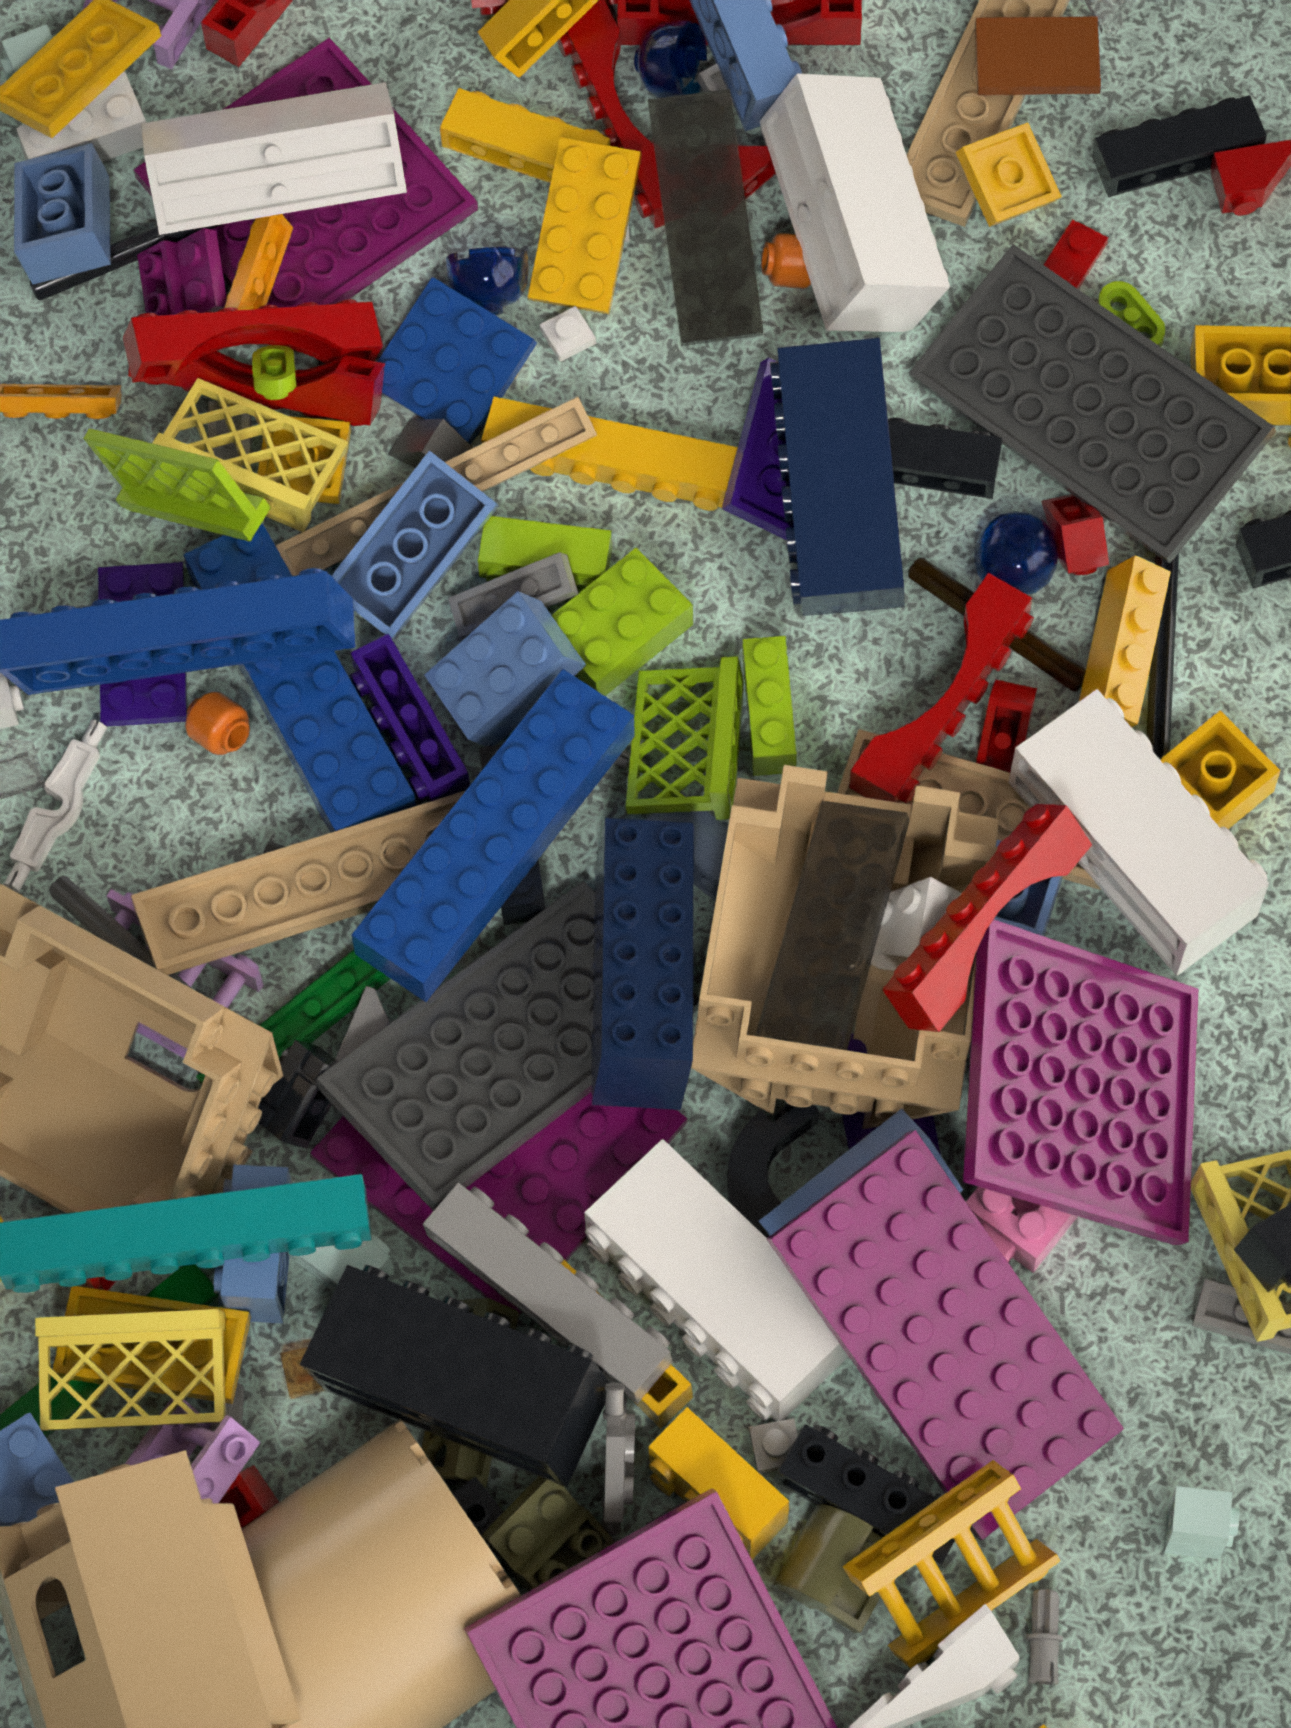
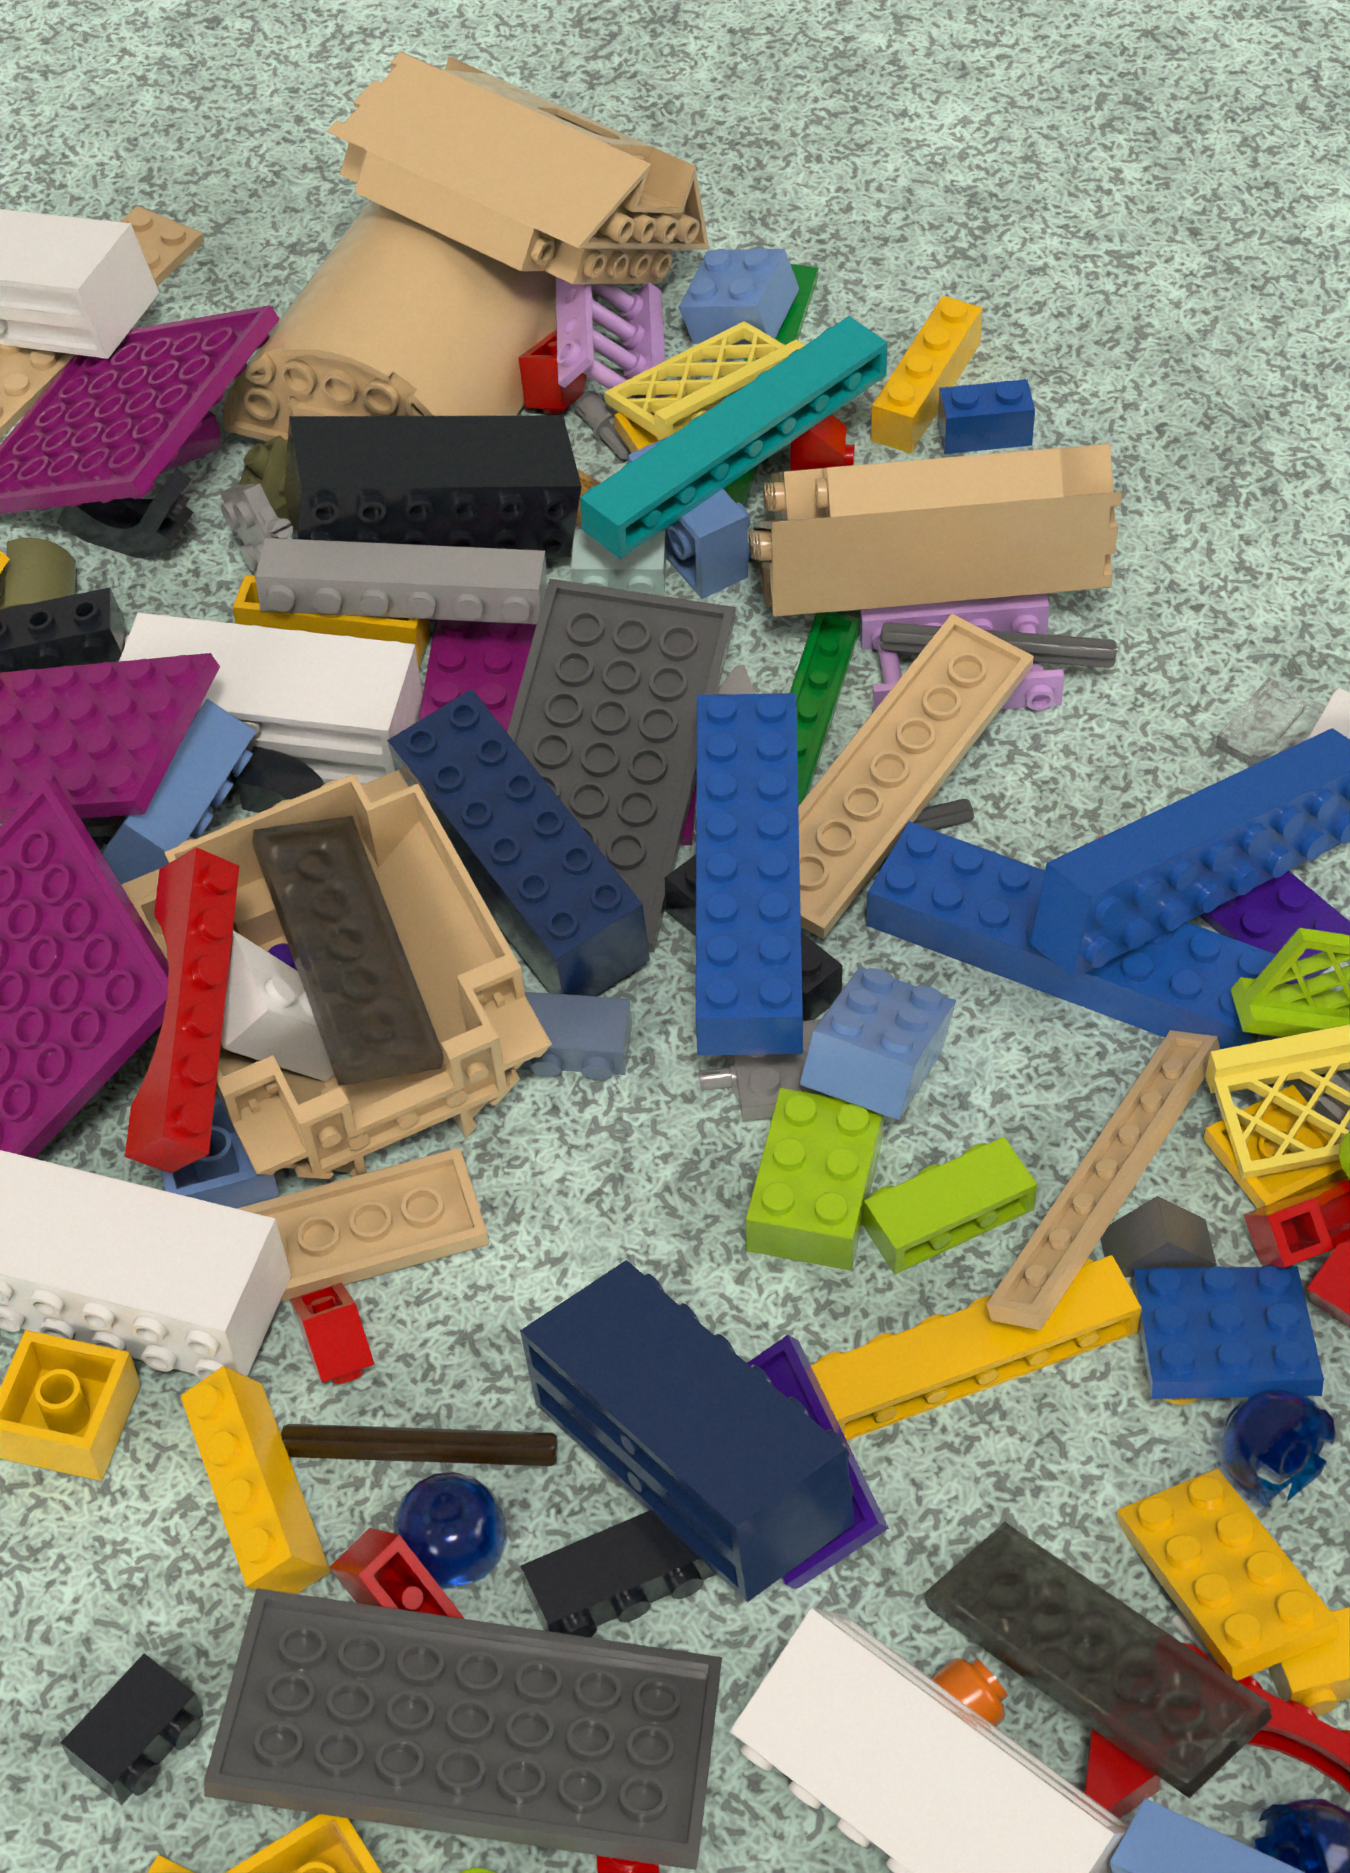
camera: 145 degrees right, 15 degrees down
white piece [3,720,107,893] -> none
black brick [258,1039,338,1148] -> none
medium blue brick [332,450,499,640] -> none
dark purple brick [349,633,470,802] -> none
light grey plate [448,552,578,639] -> none
white plate [540,306,596,362] -> none
lime fence [625,656,744,820] -> none
yellow brick [648,1407,789,1560] -> none
lime brick [742,636,797,776] -> none
red arch [849,573,1034,804] -> none
black axle [1146,553,1179,759] -> none

